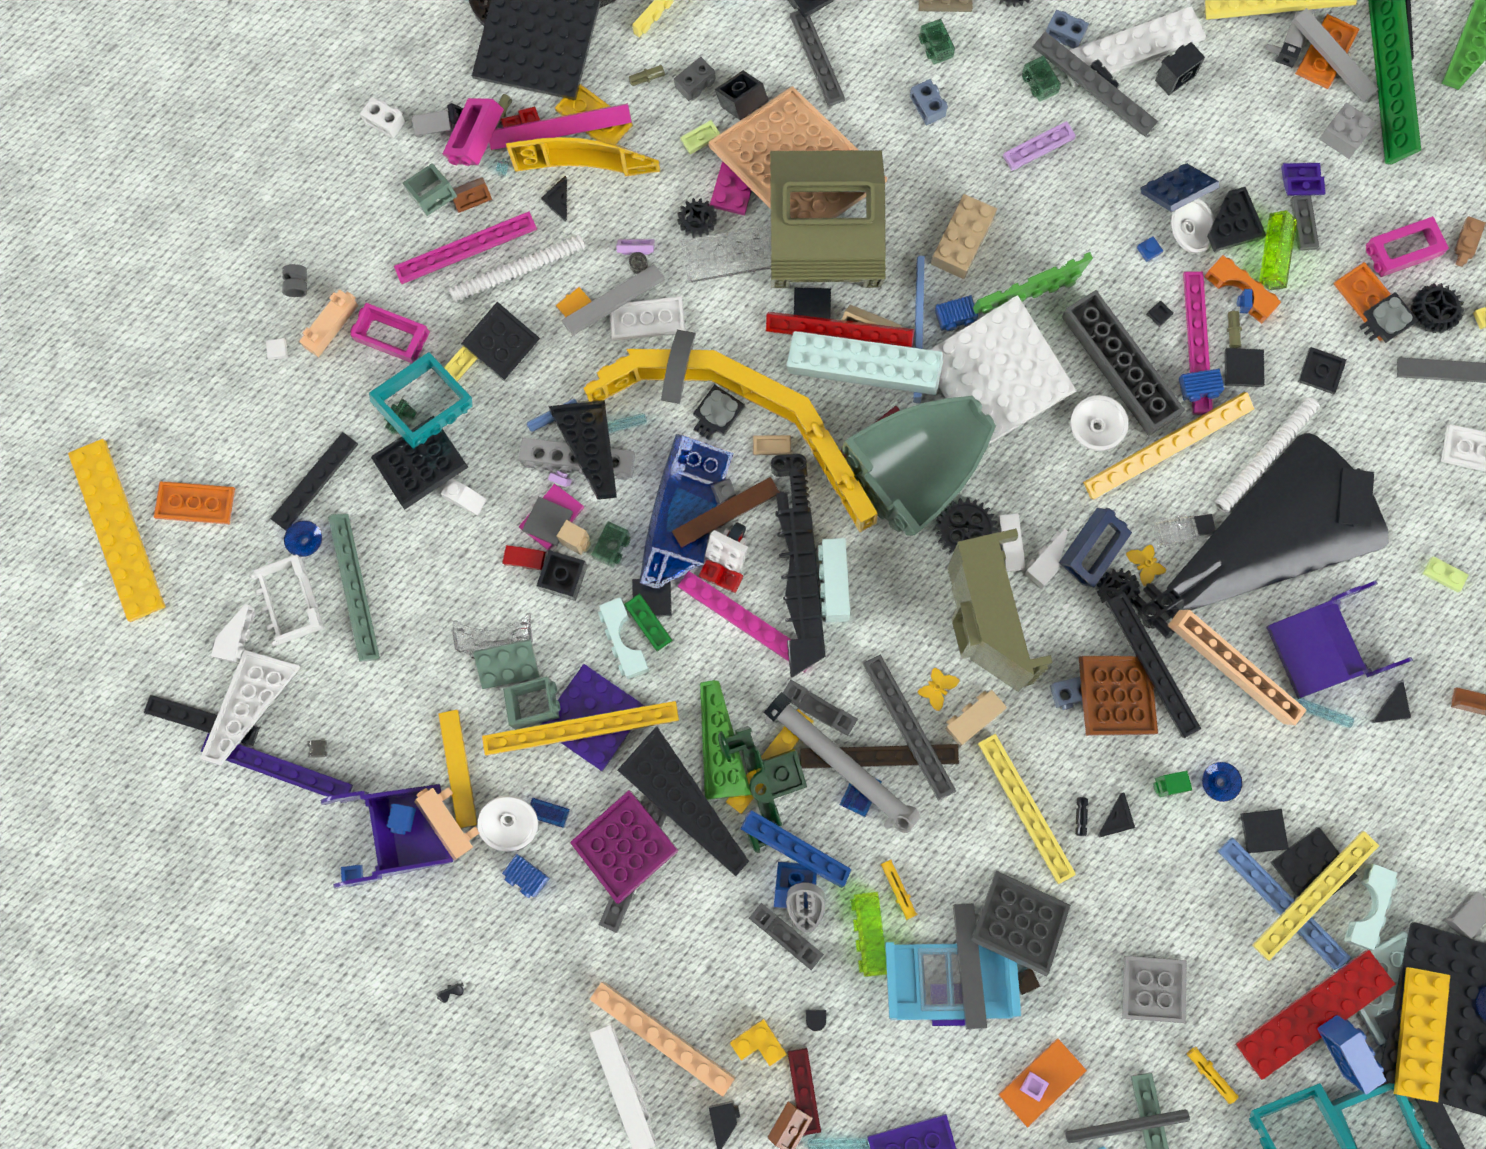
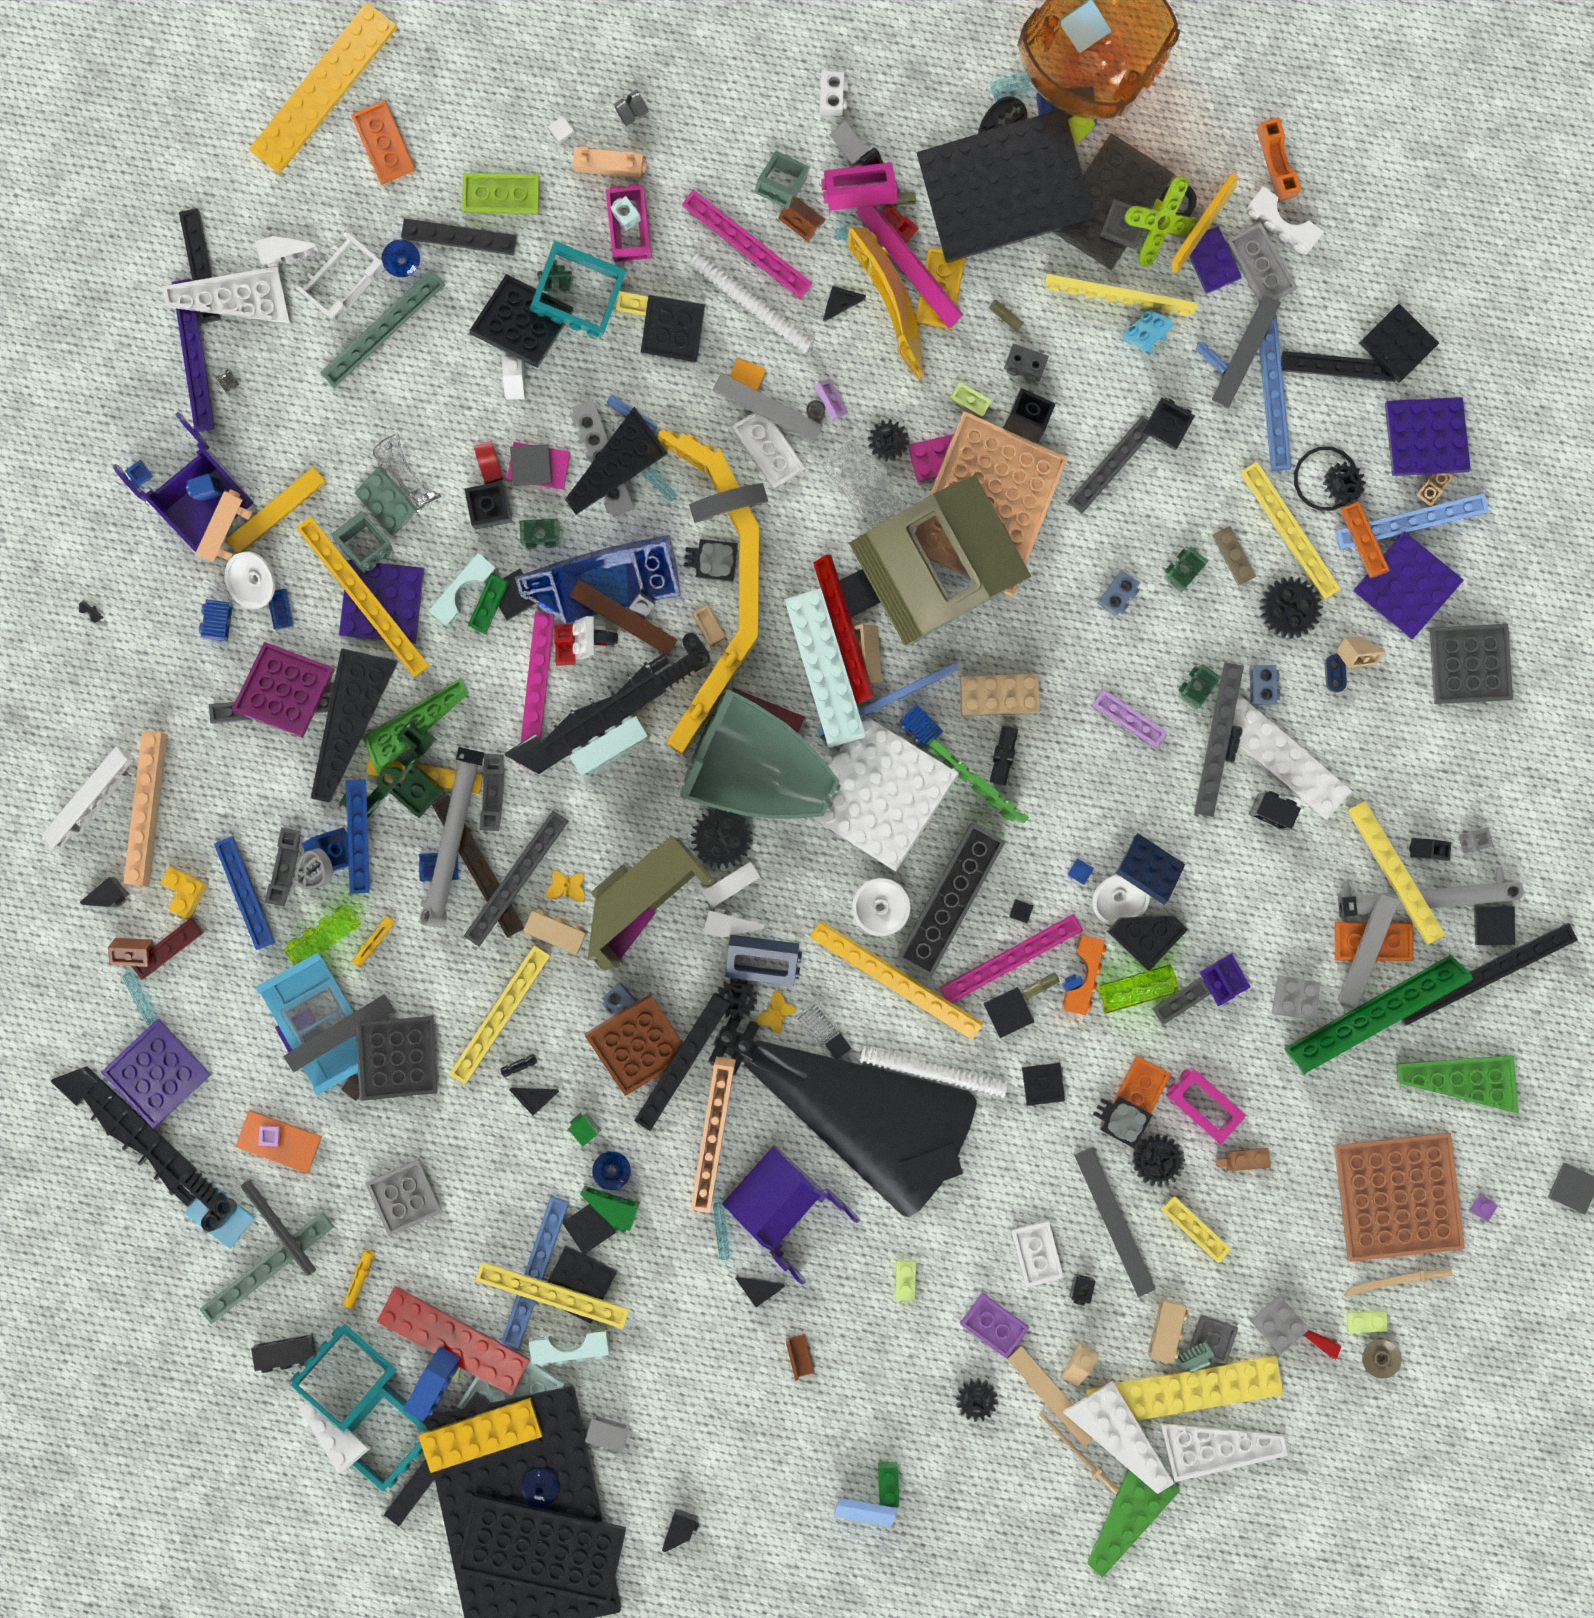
camera: 60 degrees right, 10 degrees up
lavender plate [548,470,572,487] -> none
tan brick [557,520,591,555] -> none
black tile [806,1010,826,1031] -> none
blue brick [1178,368,1224,402] -> none
none -> blue plate [214,836,276,950]
none -> lime plate [462,173,540,214]
none -> green slope [580,1186,640,1232]
none -> light aqua brick [611,196,641,231]
none -> black piece [990,726,1018,786]

